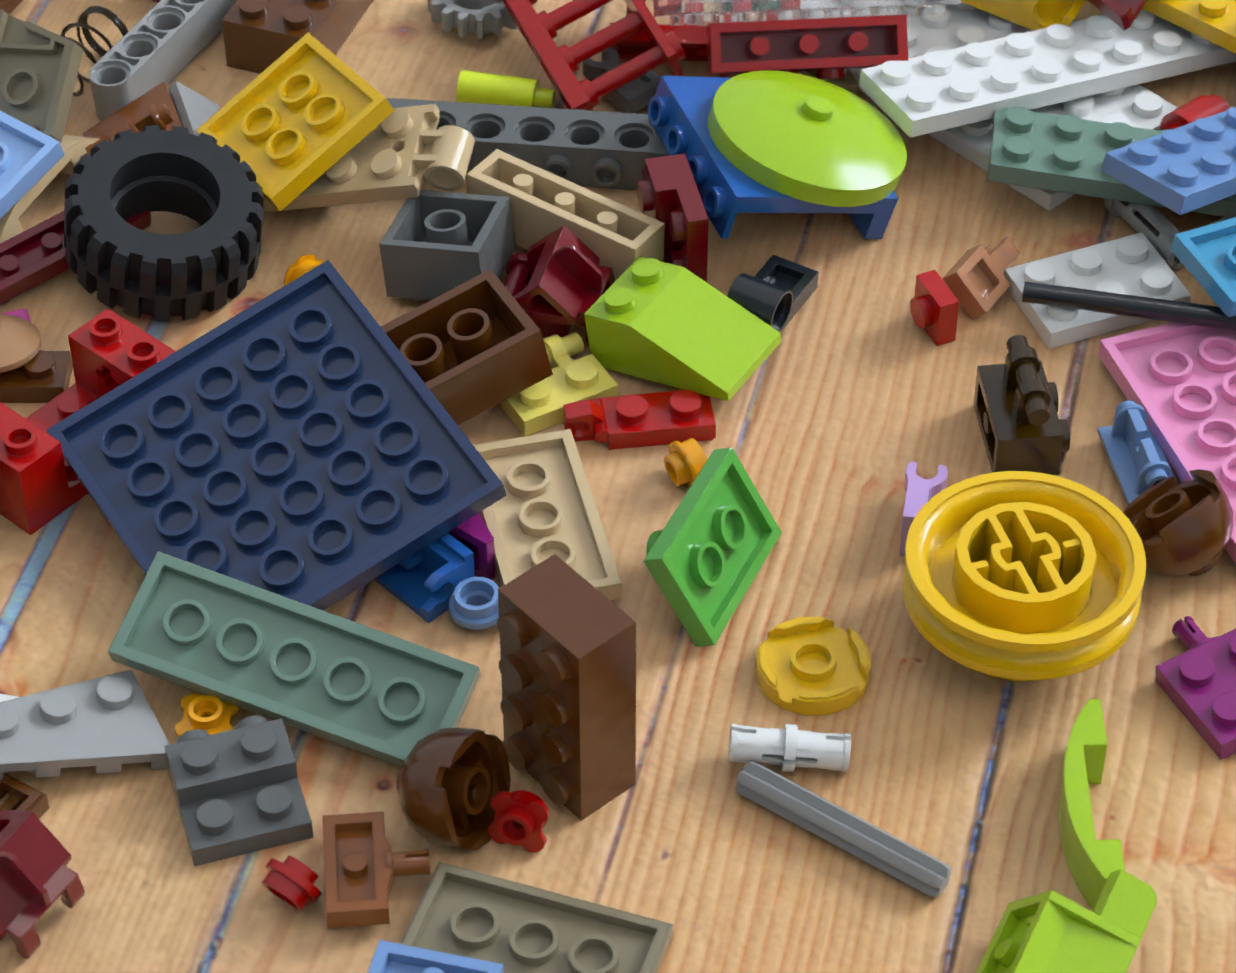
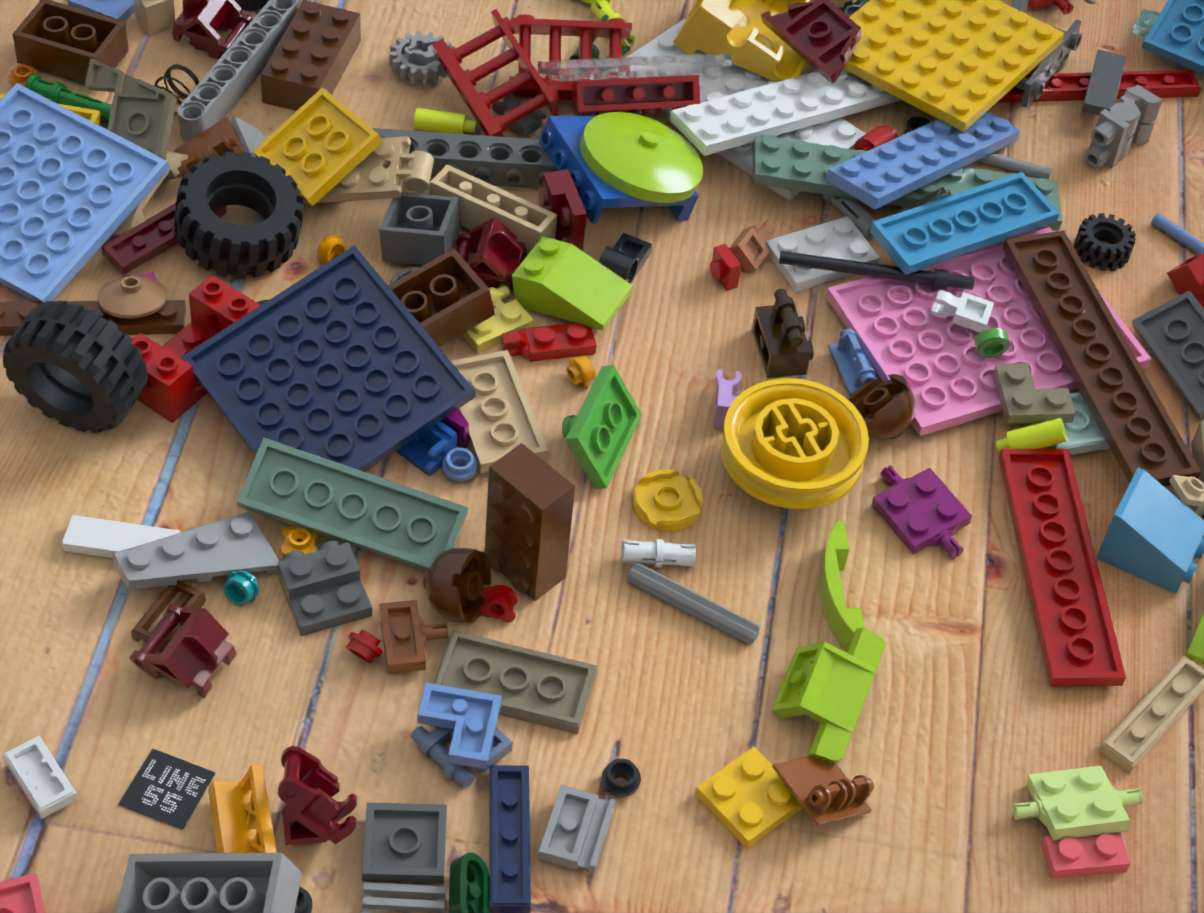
camera: 10 degrees left, 5 degrees up
none -> teal plate [223,570,259,606]

